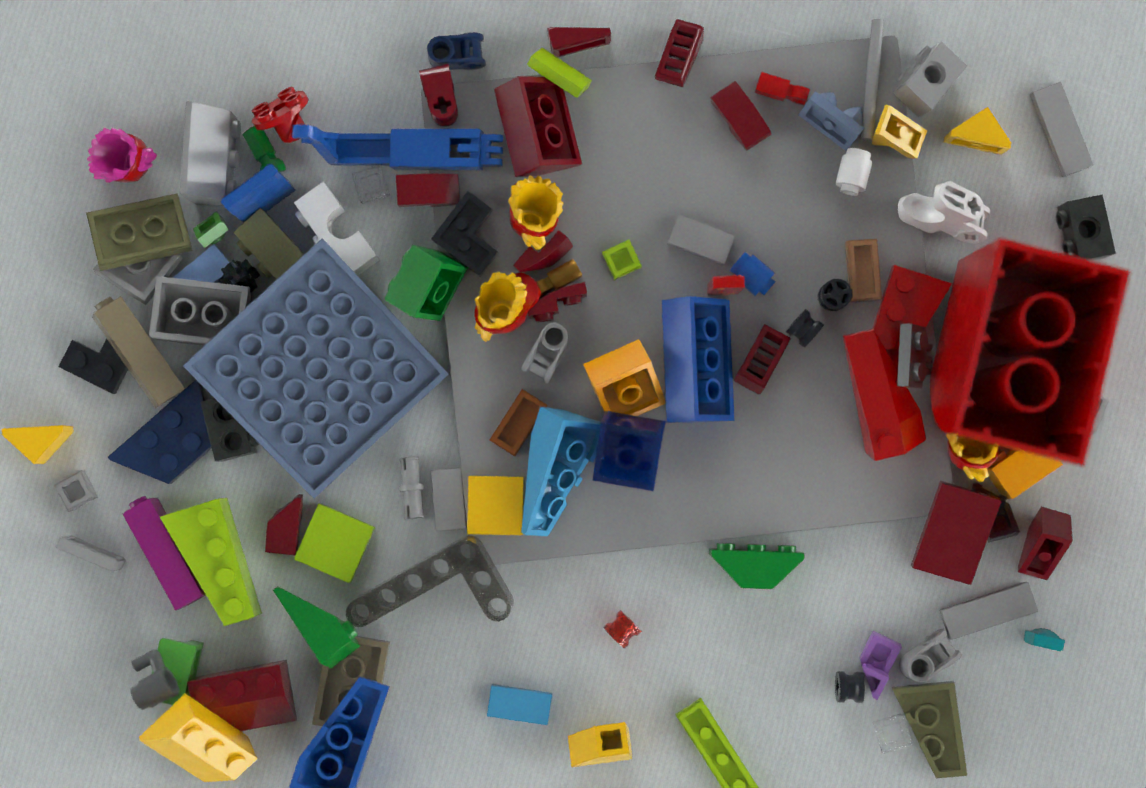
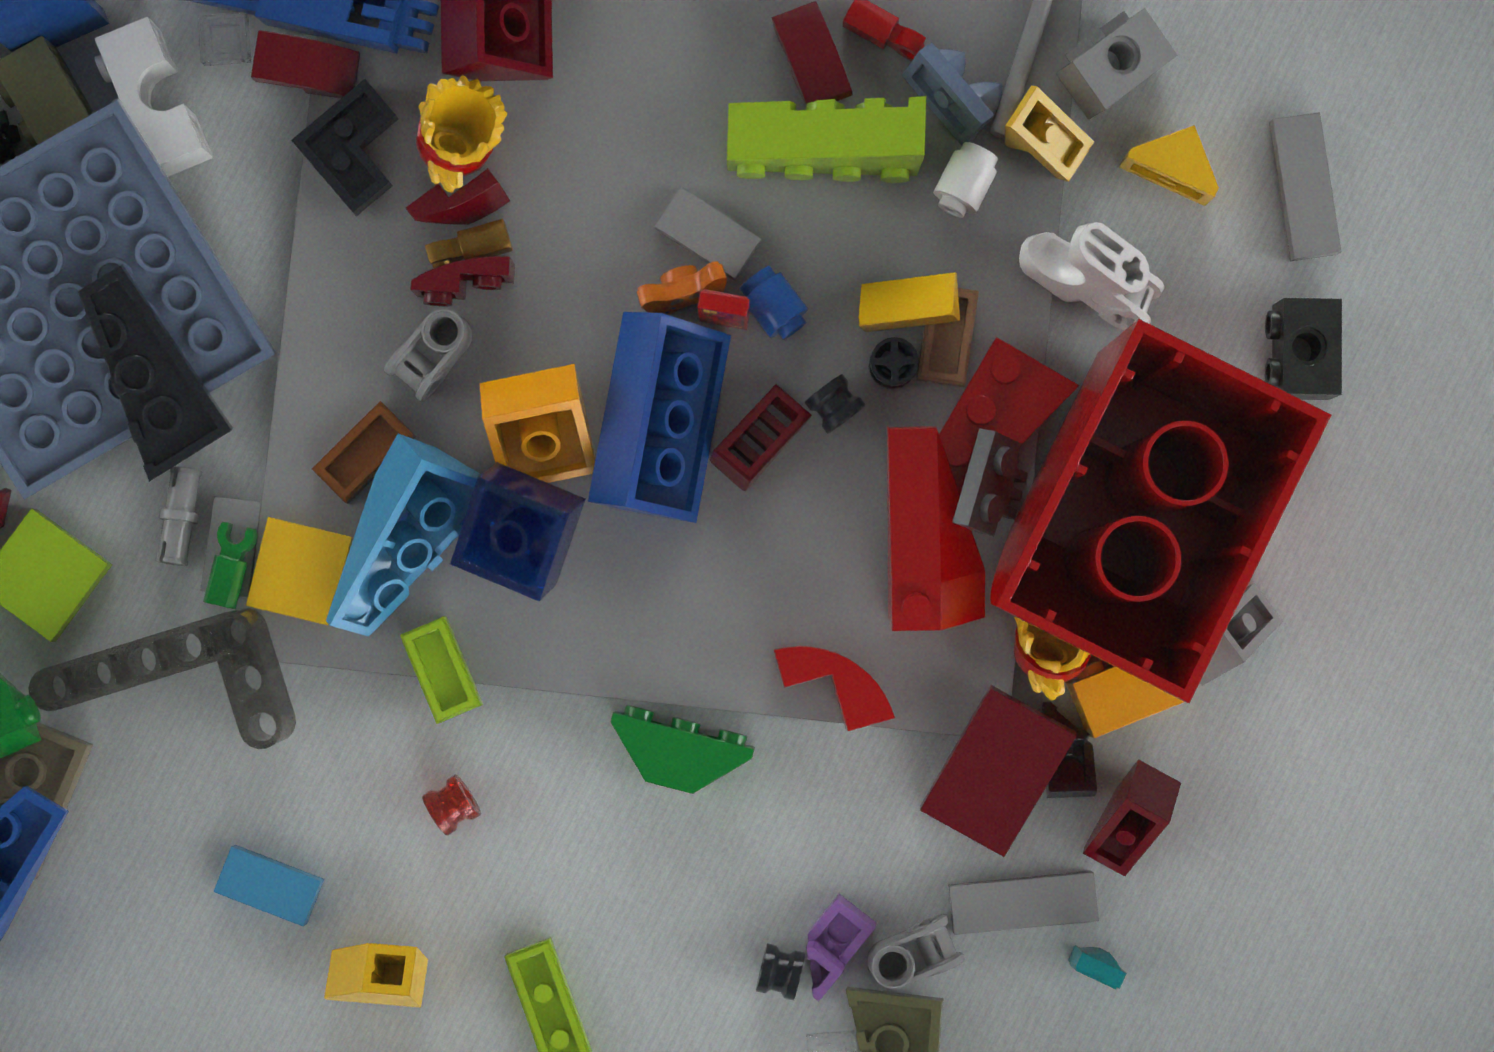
camera: 15 degrees right, 0 degrees up
green brick [384,245,468,321] -> none
yellow hair [474,272,541,342] -> none
lime tile [602,239,642,281] -> none
none -> black wing [78,264,233,482]
none -> green bar [203,522,258,609]
none -> lime tile [400,616,483,724]
none -> orange piece [636,261,727,315]
none -> lime wedge [727,96,926,183]
none -> red brick [774,646,895,731]
none -> yellow slope [858,272,960,332]

